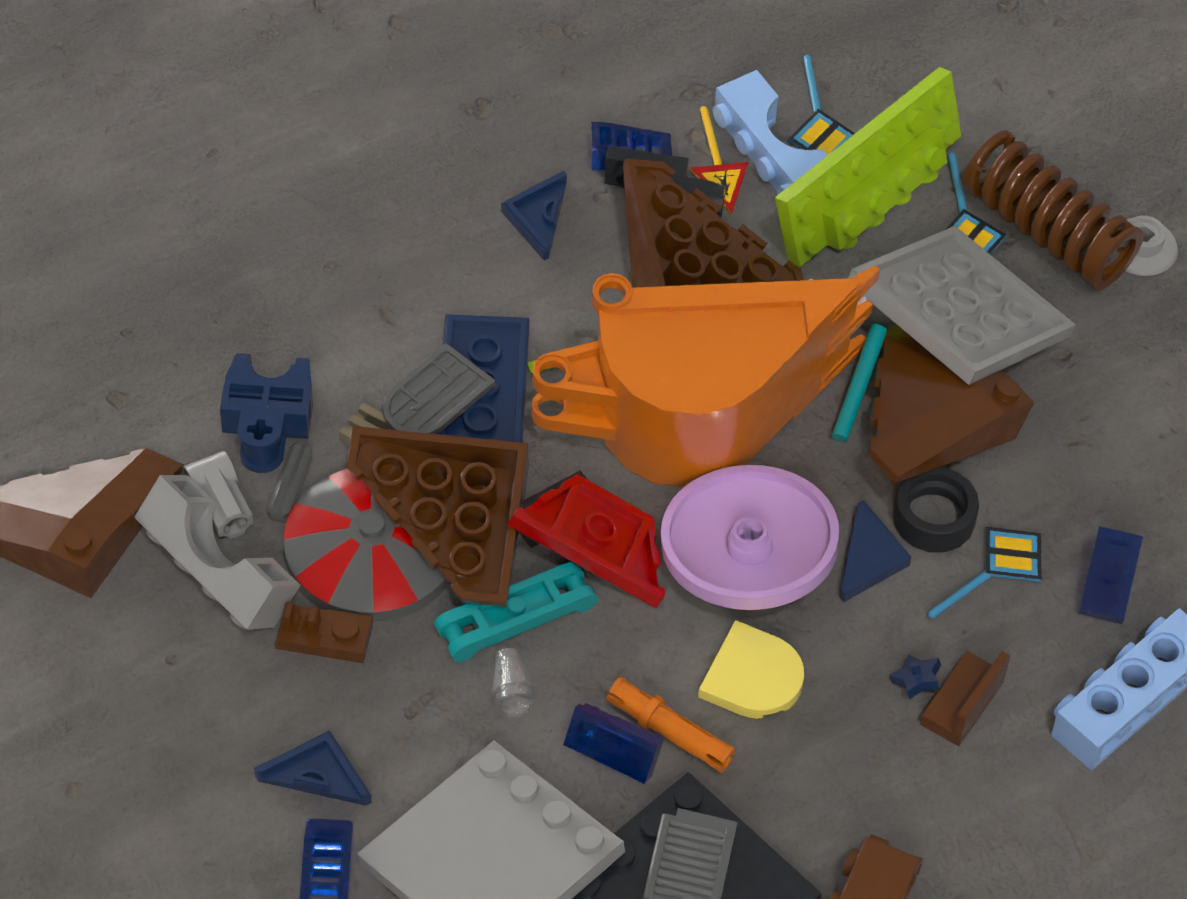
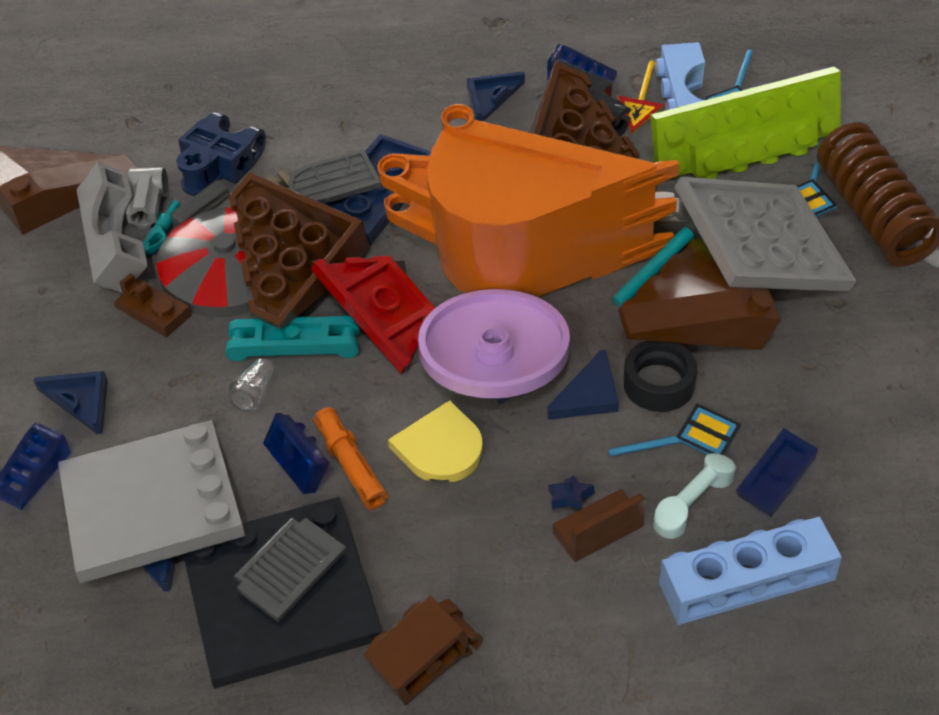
camera: 30 degrees right, 5 degrees down
none -> teal hand [143,200,181,258]
none -> light aqua bar [653,453,736,539]

